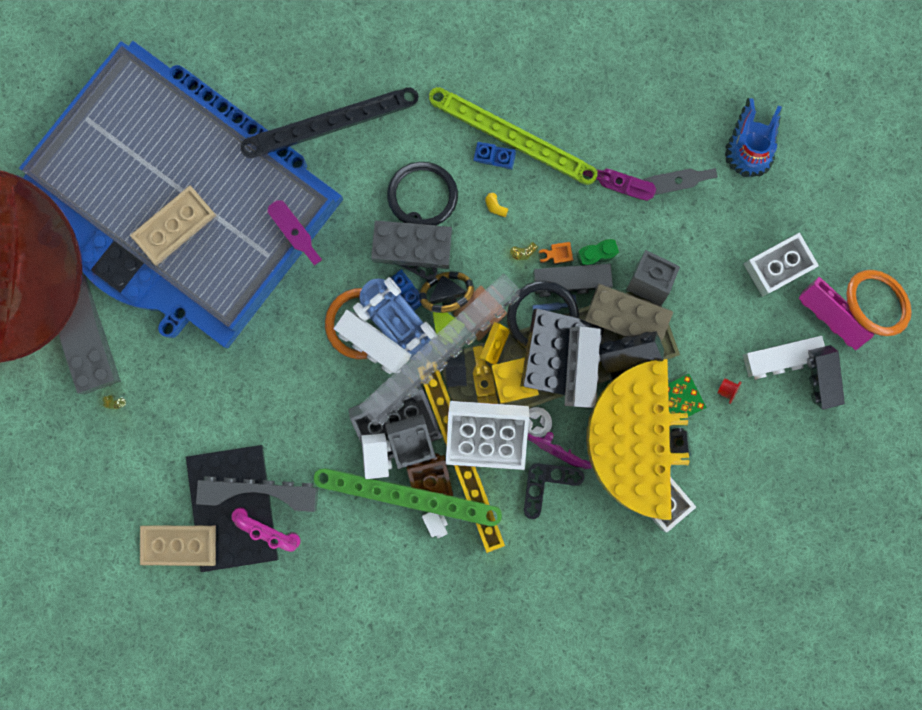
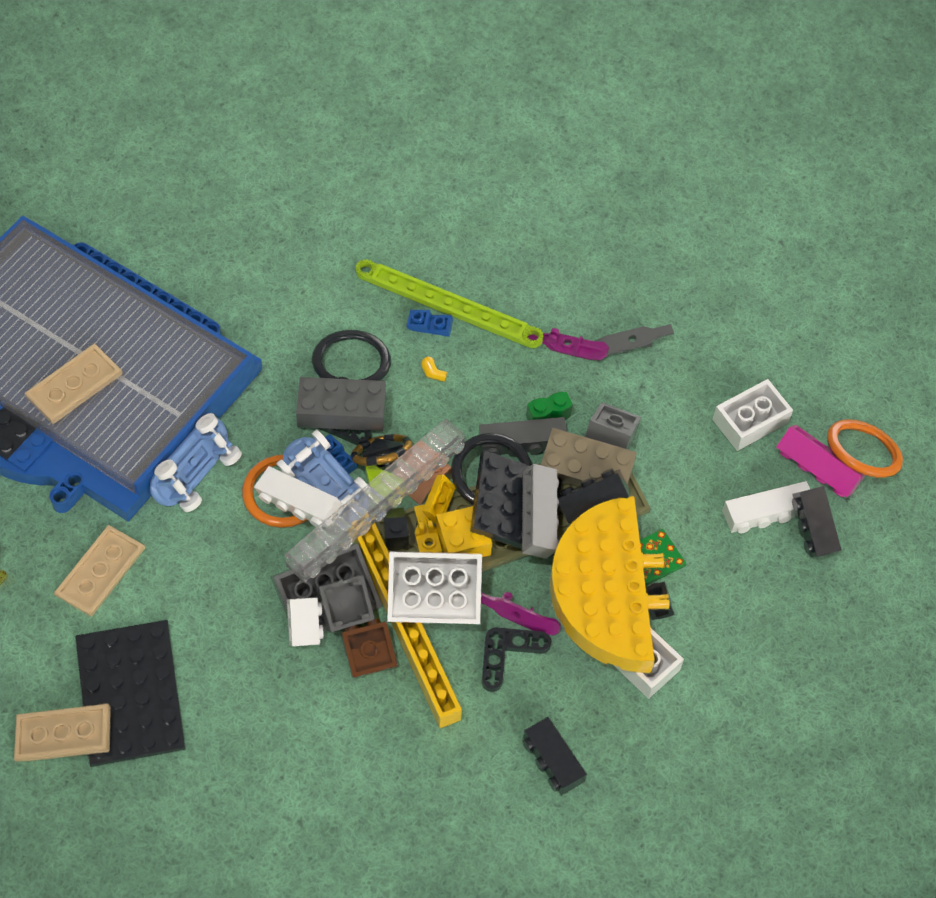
camera: 10 degrees left, 25 degrees down
dark grey arch [196,476,319,512] -> none
dark pink bar [232,507,300,552] -> none
black plate [241,87,419,158] -> none
magenta piece [267,200,322,266] -> none
bright green plate [314,468,502,526] -> none
white brick [422,512,448,539] -> none
clear yellow arm [510,242,539,260] -> none
white gear [528,407,552,437] -> none
orange plate [538,242,573,264] -> none
red piece [717,378,742,404] -> none
blue piece [725,98,782,177] -> none
none -> tan tile [54,525,145,617]
none -> medium blue piece [150,413,242,512]
none -> black brick [522,717,587,796]

